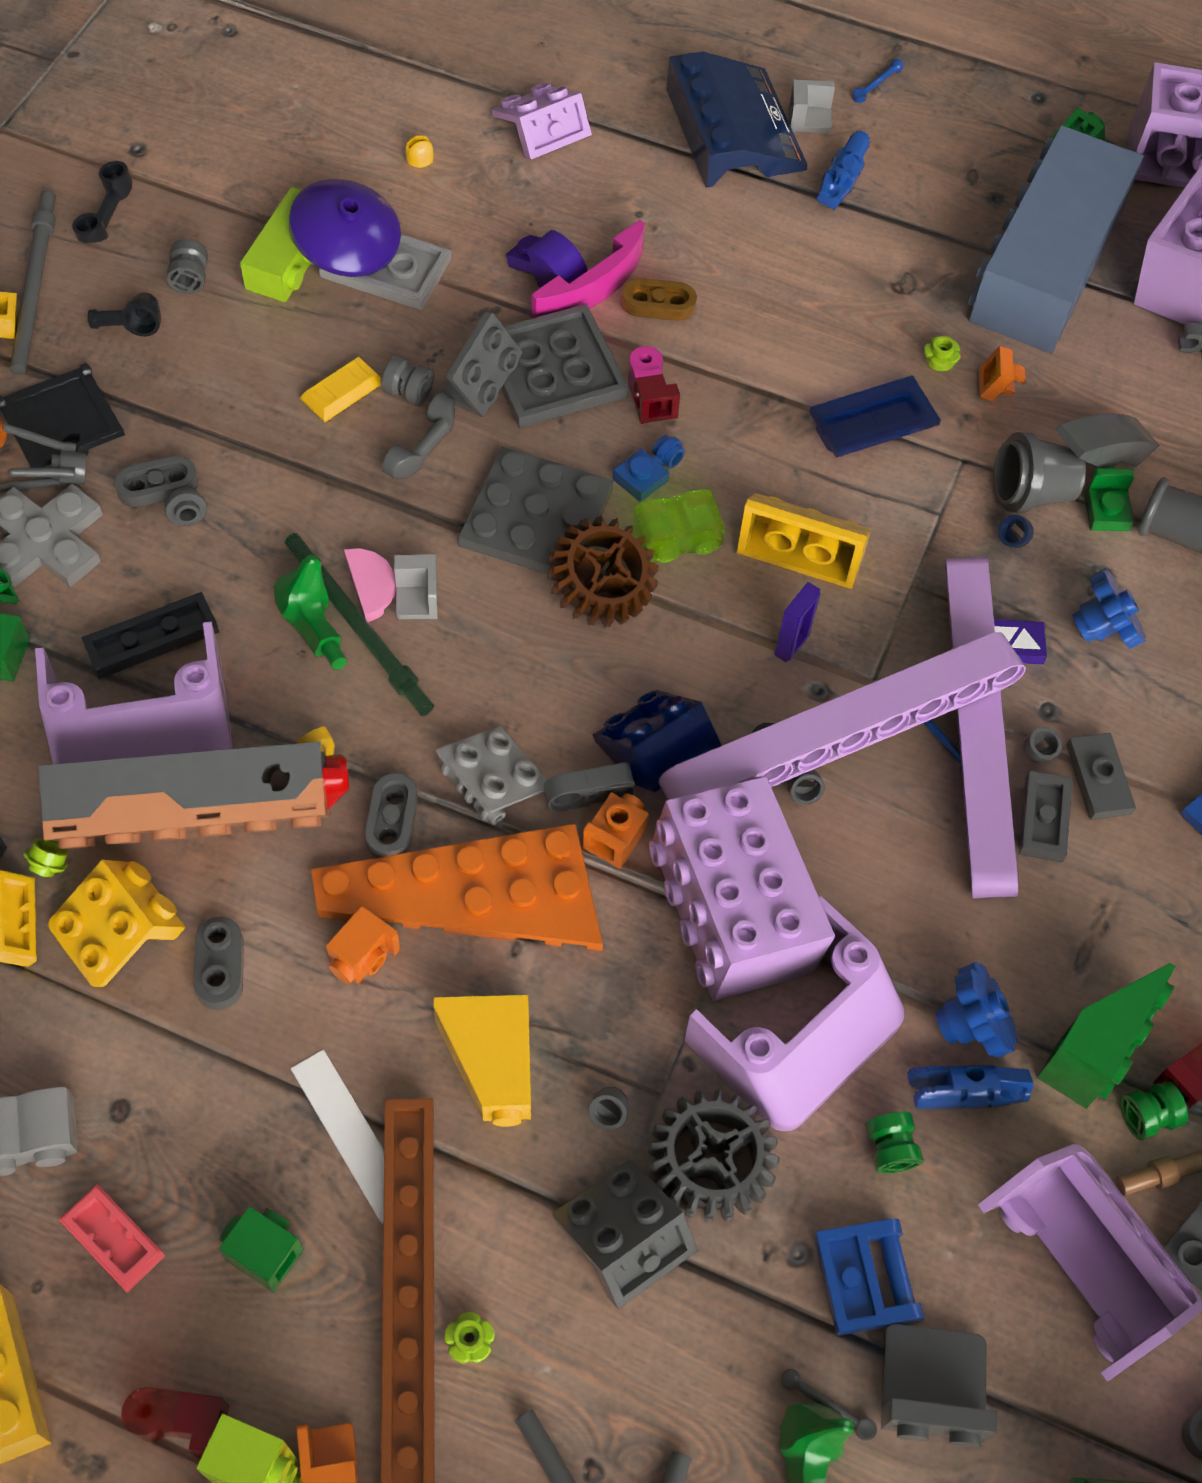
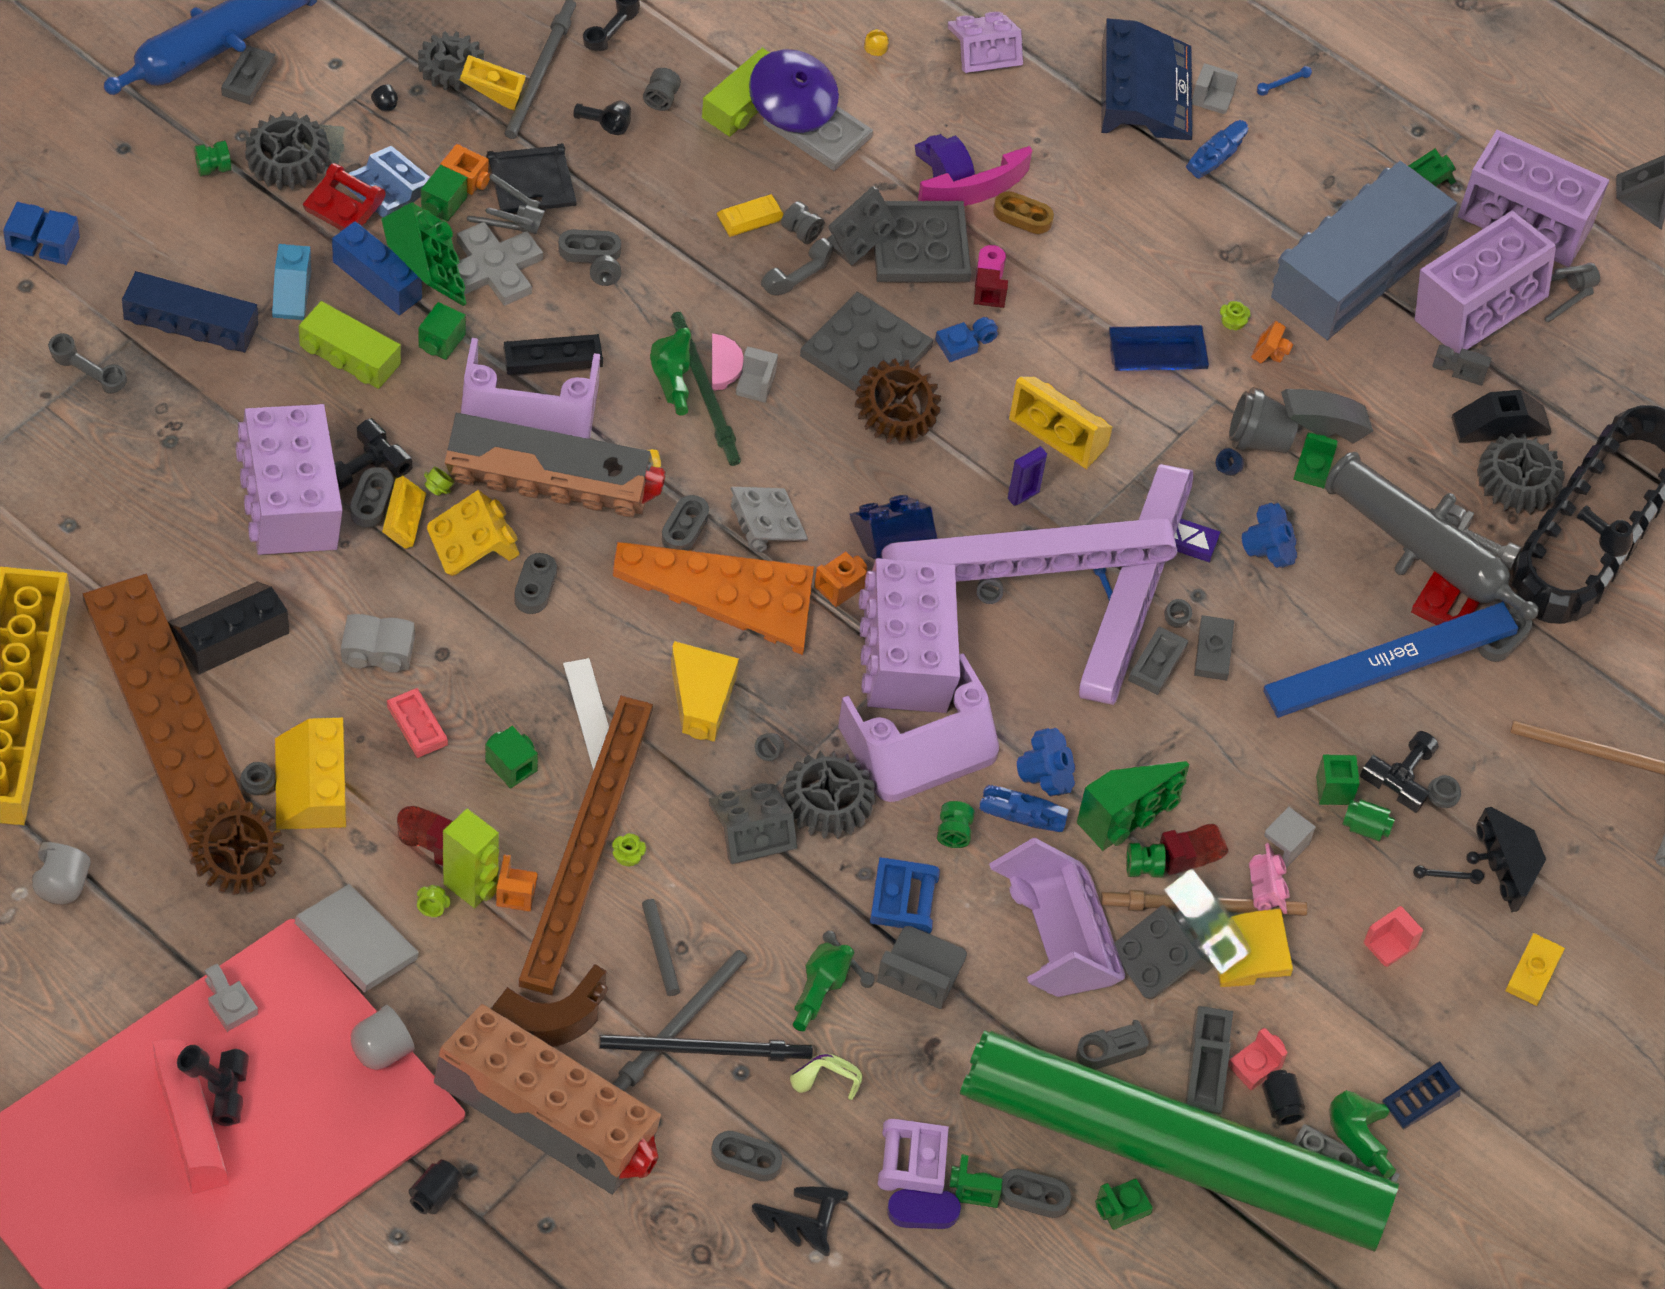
camera: 15 degrees right, 5 degrees down
orange brick [326,906,400,985] -> none
dark grey piece [544,762,635,811] -> none
clear neon green brick [633,489,725,563] -> none

